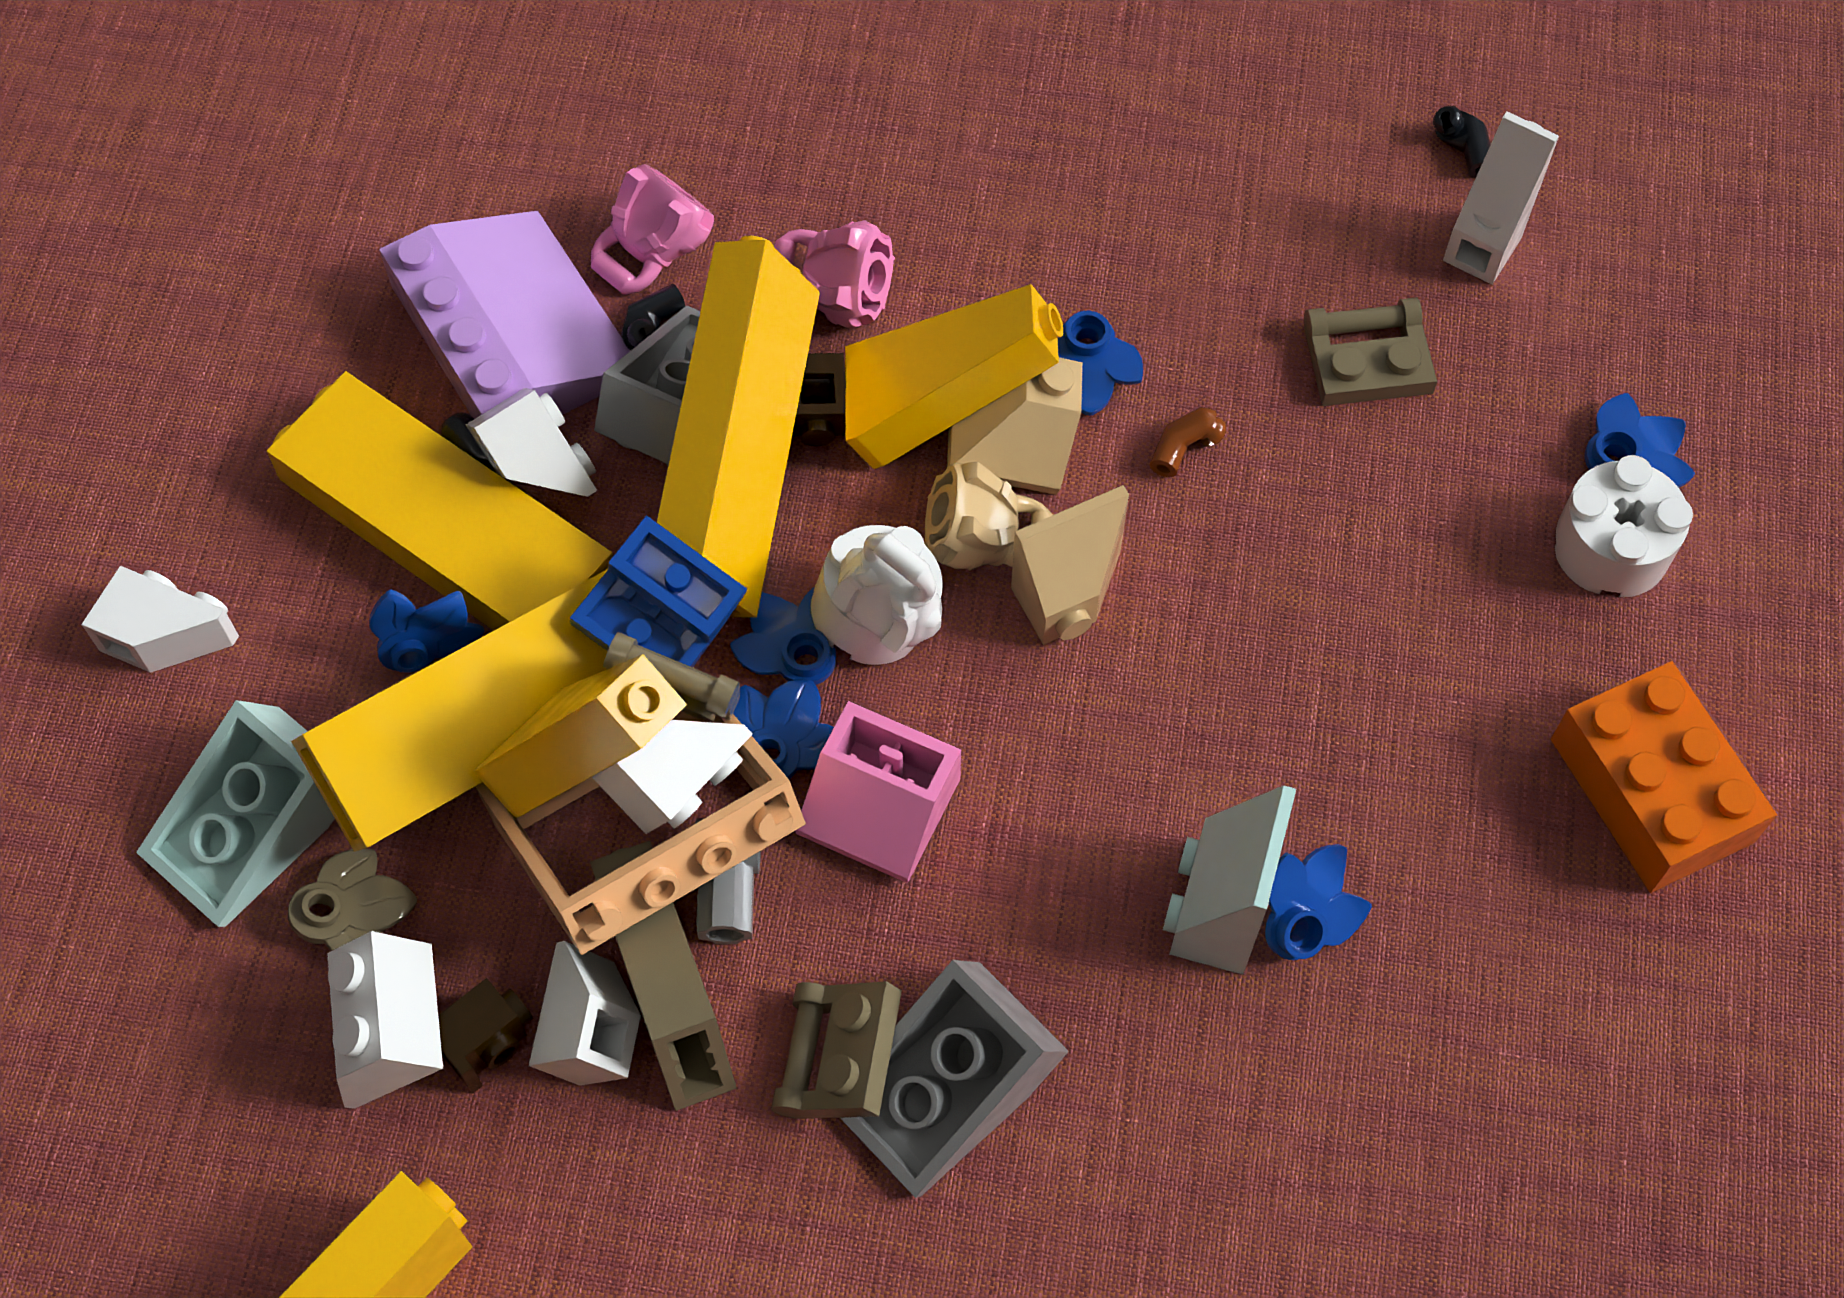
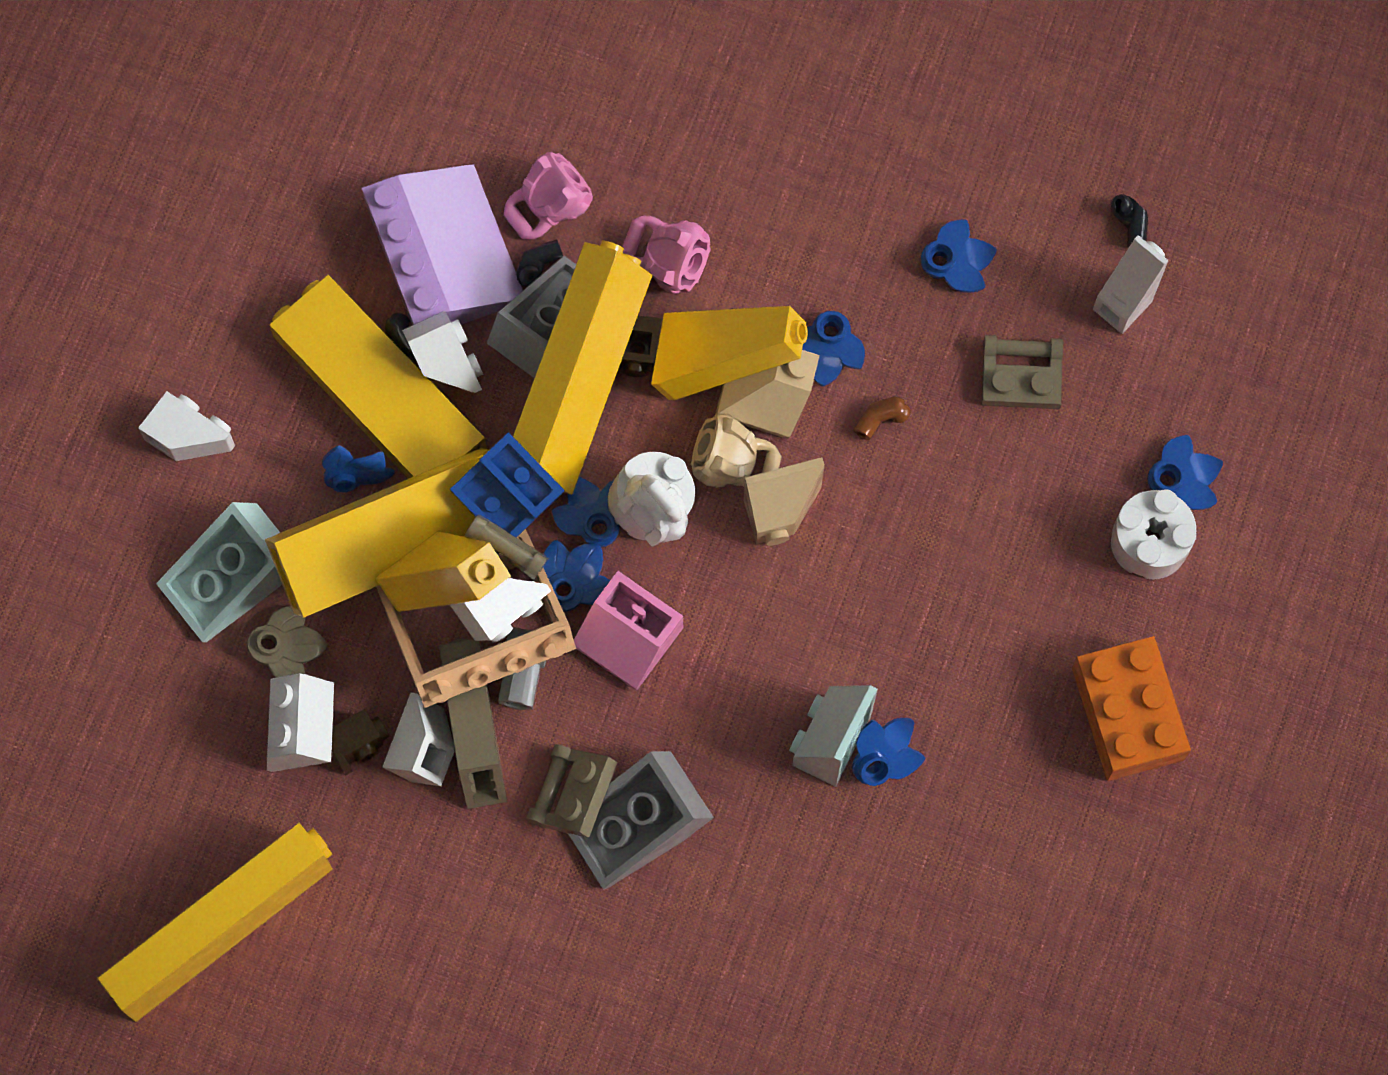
camera: 10 degrees right, 10 degrees up
none -> blue plate [920,219,997,293]

